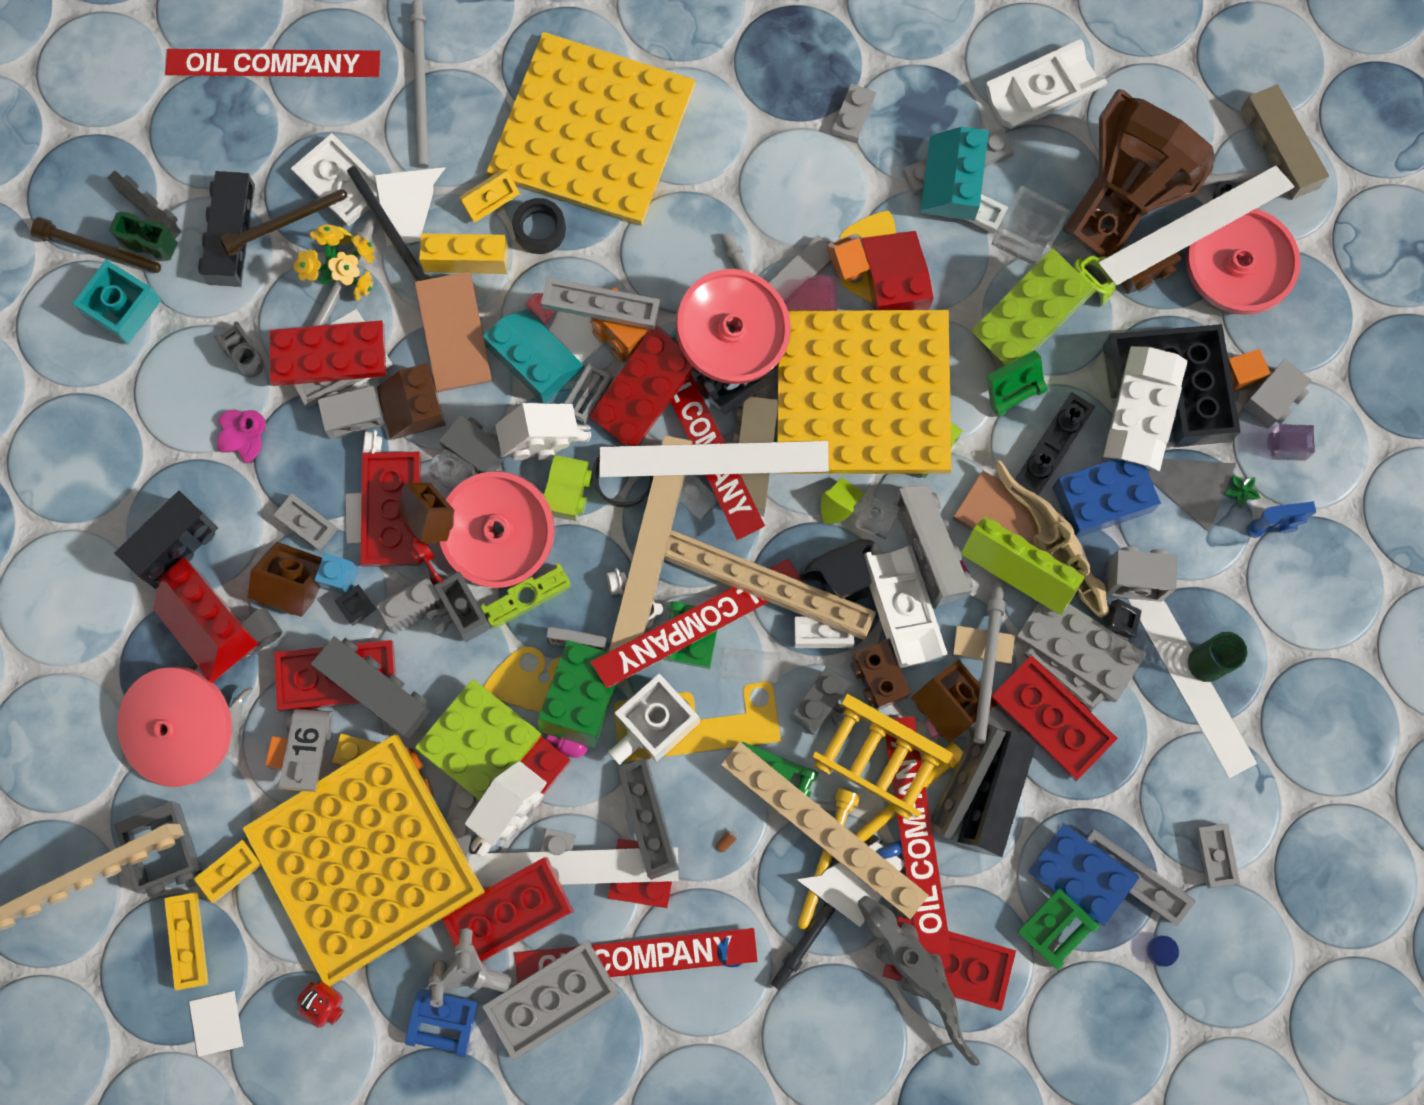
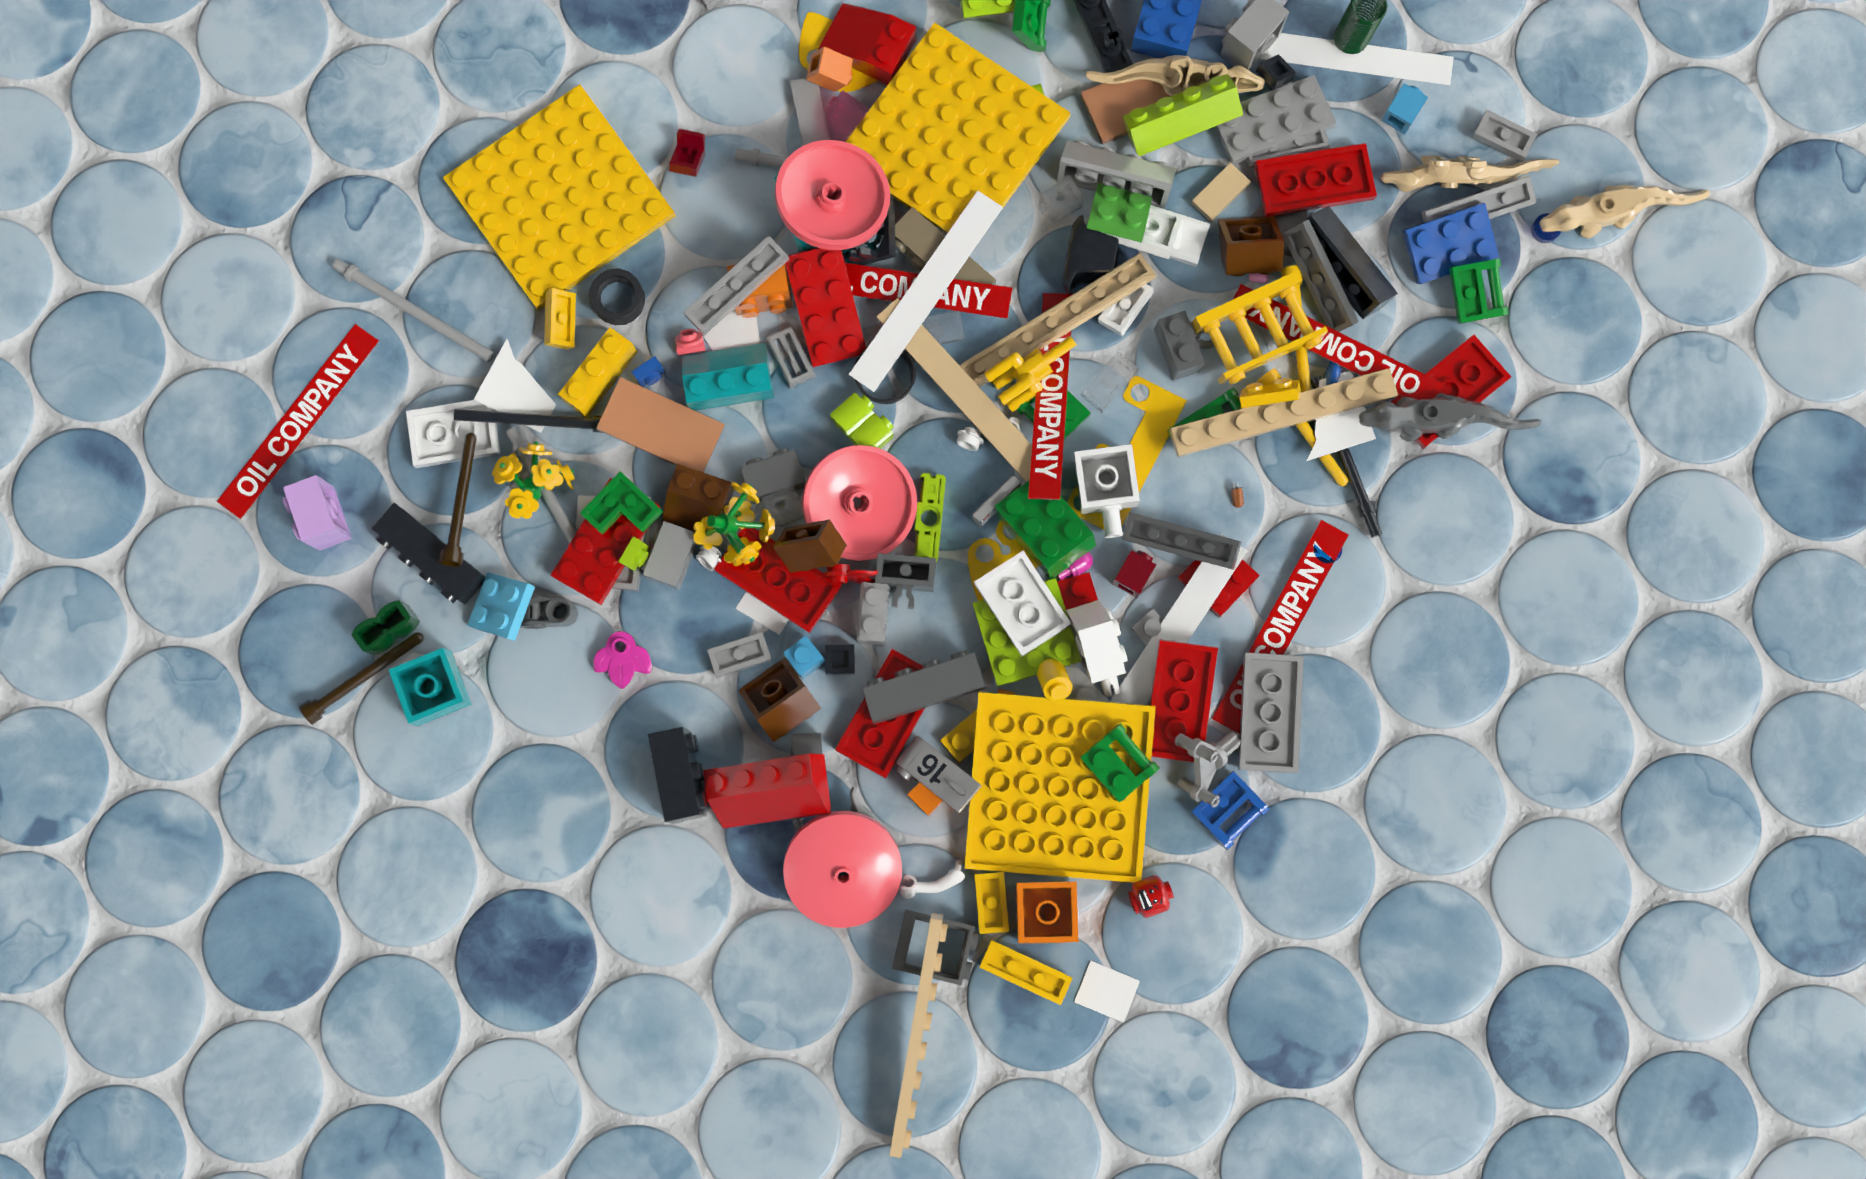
camera: 50 degrees left, 5 degrees up
clear smoke plate [107,170,181,238] -> none
white brick [495,403,591,460] -> none
lime tile [821,477,865,524] -> none
reddish brown brick [850,640,911,711] -> none
light grey bar [974,579,1005,744] -> none
none -> lavender brick [283,475,352,551]
none -> medium azure plate [467,572,535,641]
none -> green plate [580,471,663,535]
none -> lime plate [618,537,649,572]
none -> blue plate [631,356,665,387]
none -> dark red bracket [669,129,705,177]
none -> yellow plant [693,482,775,566]
none -> white piece [900,860,965,899]
none -> white plate [974,551,1071,657]
none -> yellow plant [984,335,1077,412]
none -> orange brick [1016,881,1079,943]
none -> yellow brick [1037,659,1072,701]
none -> green plate [1080,723,1160,803]
none -> bright green plate [1086,183,1152,243]
none -> dark red brick [1112,550,1157,598]
none -> yellow plate [1239,378,1301,408]
none -> tan animal [1380,155,1559,192]
none -> dark azure brick [1381,83,1428,135]
none -> tan animal [1539,185,1710,239]

